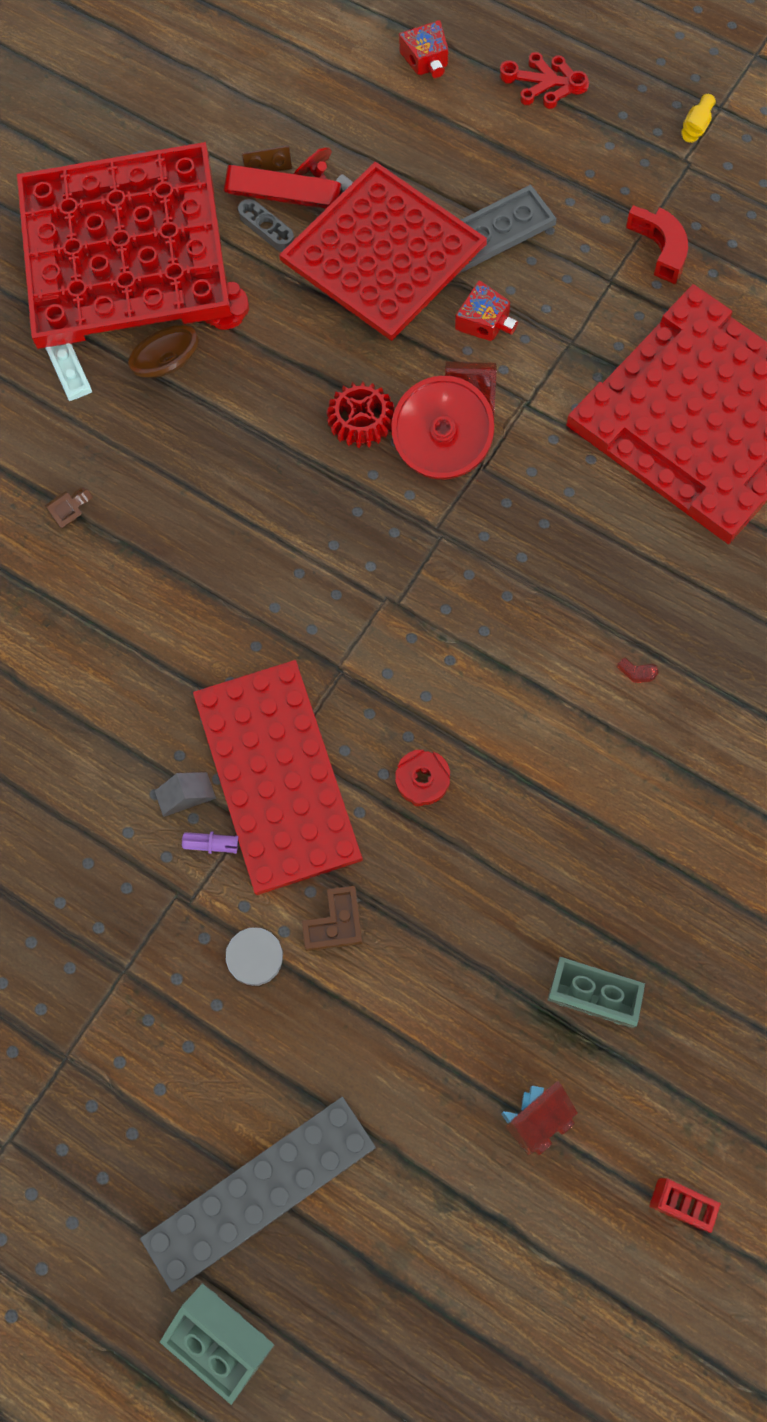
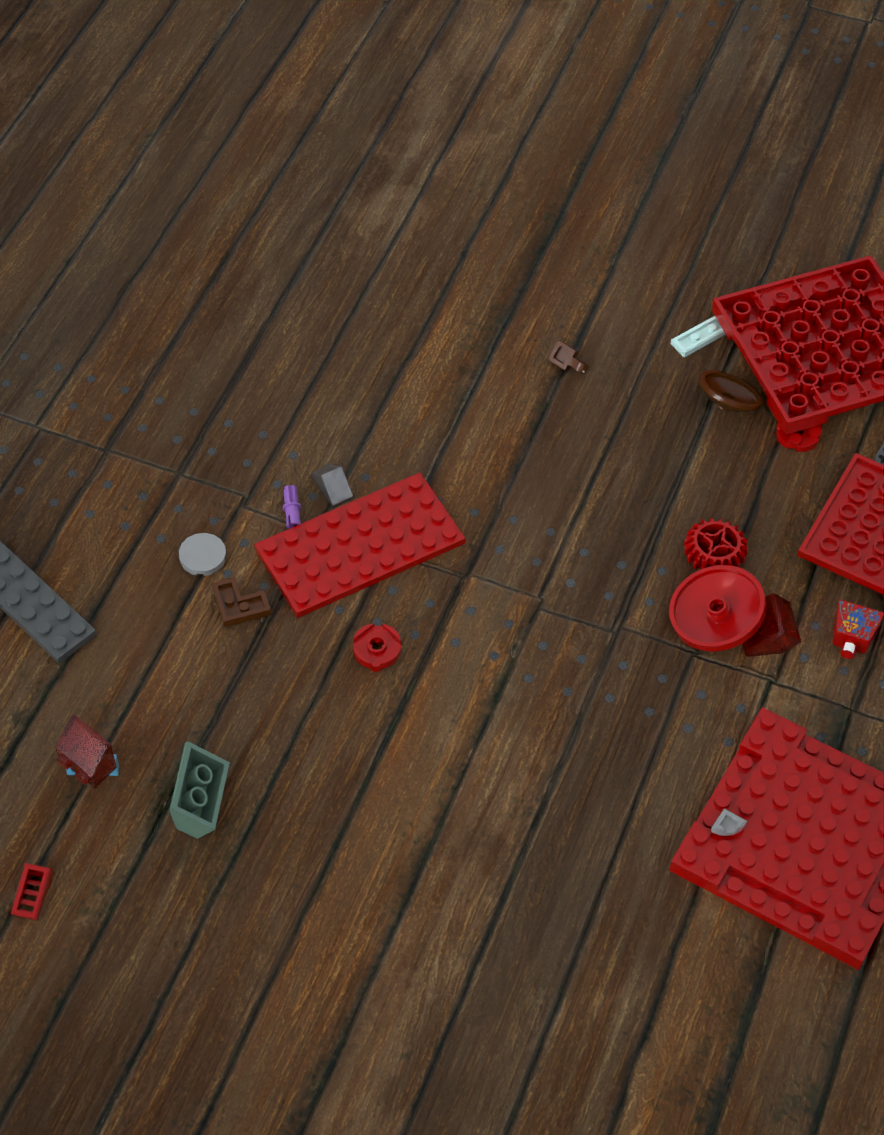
camera: 75 degrees right, 15 degrees down
clear red arm [616,657,659,683] -> none
none -> light grey tile [711,808,747,836]

